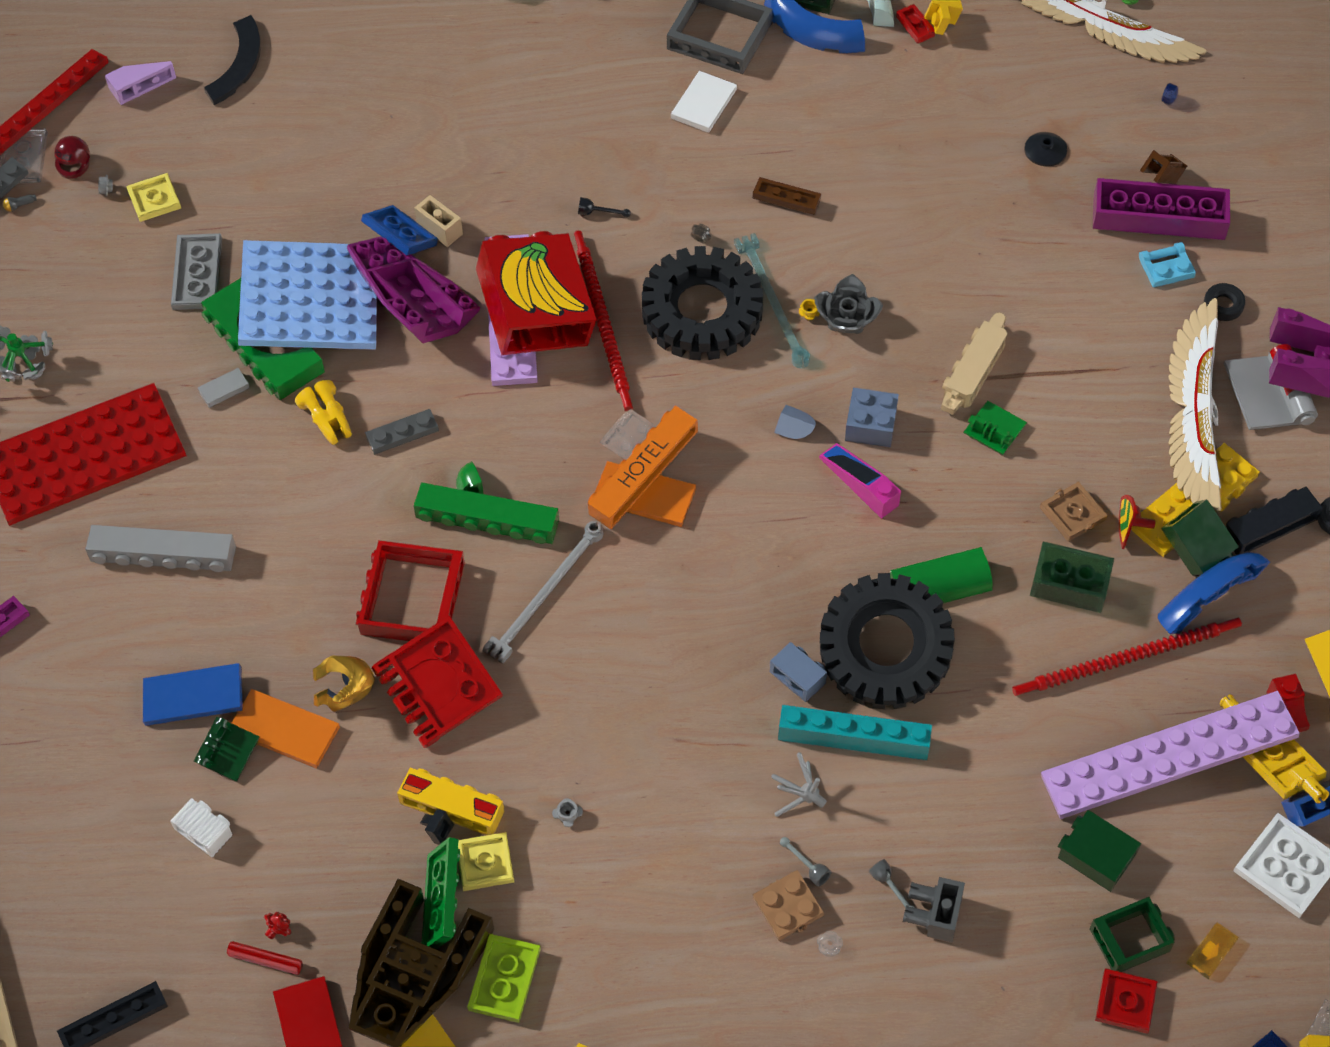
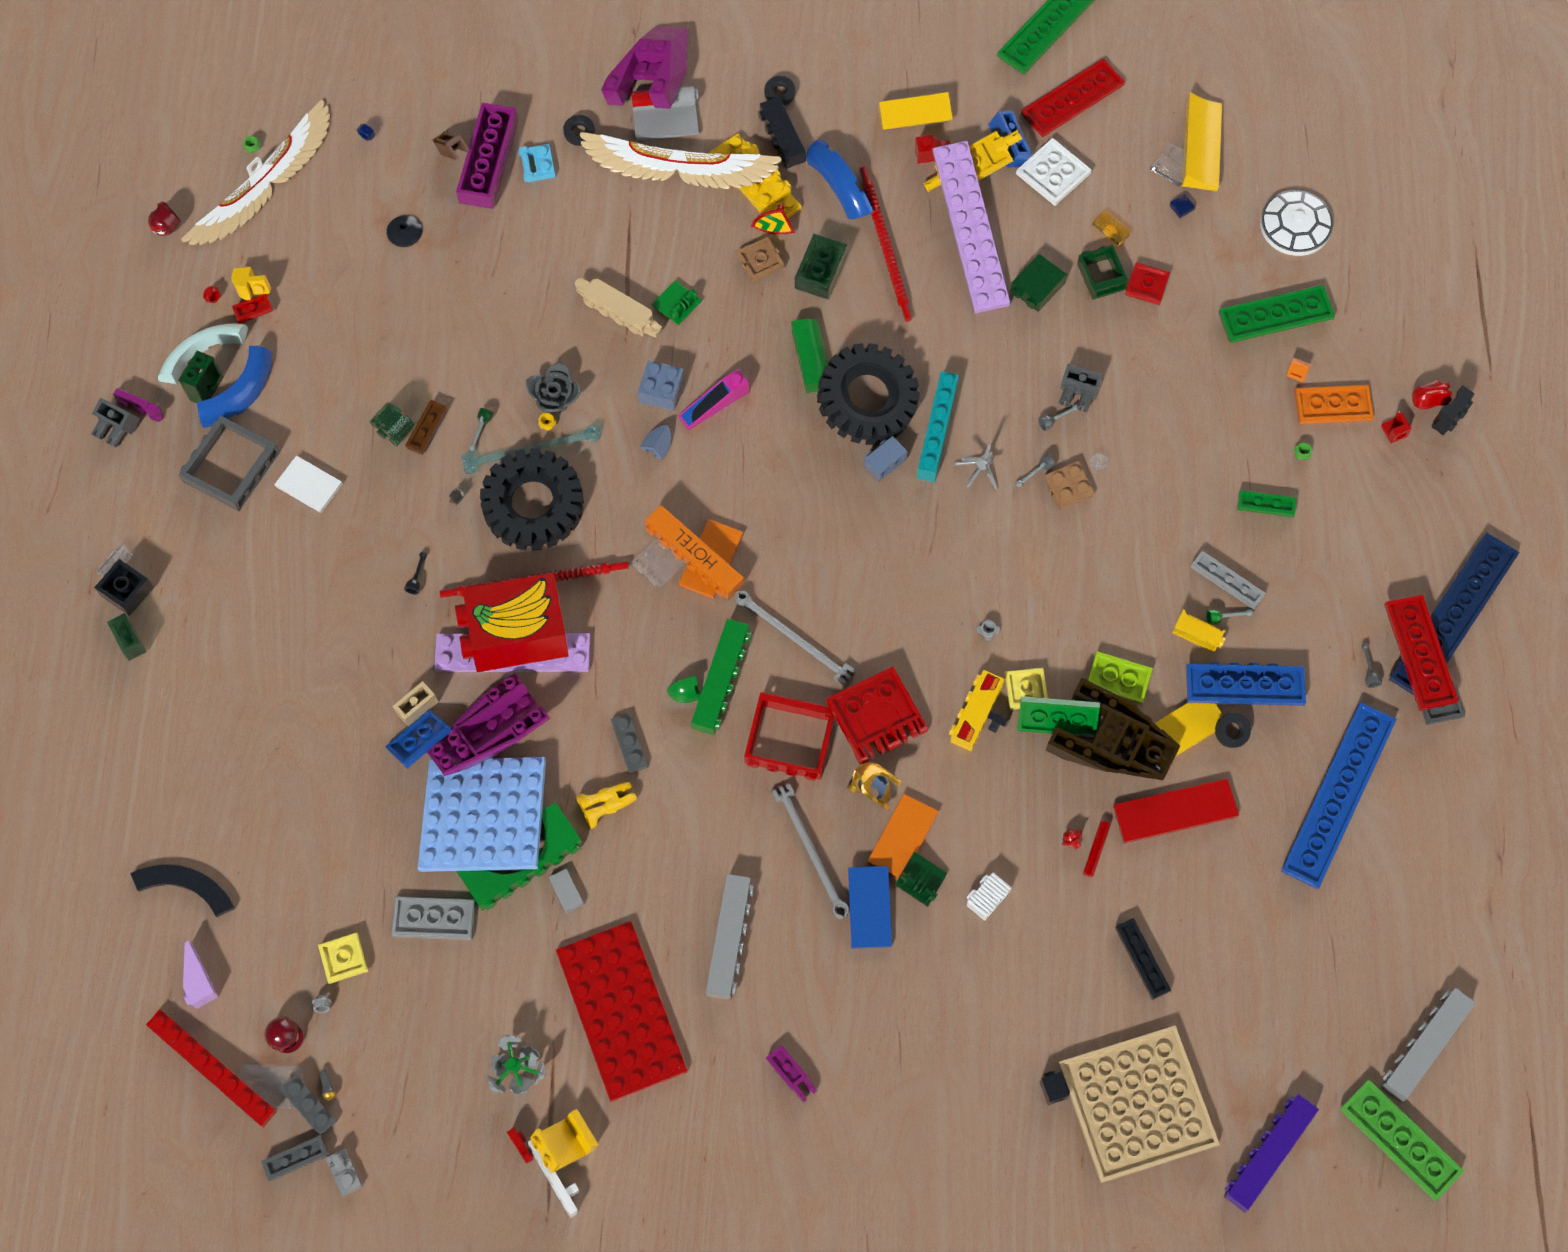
camera: 85 degrees left, 10 degrees up
dark green brick [1161,499,1238,576] -> none
none -> clear green brick [369,402,415,447]
none -> hinge [469,408,493,451]
none -> light grey hinge [771,782,849,919]

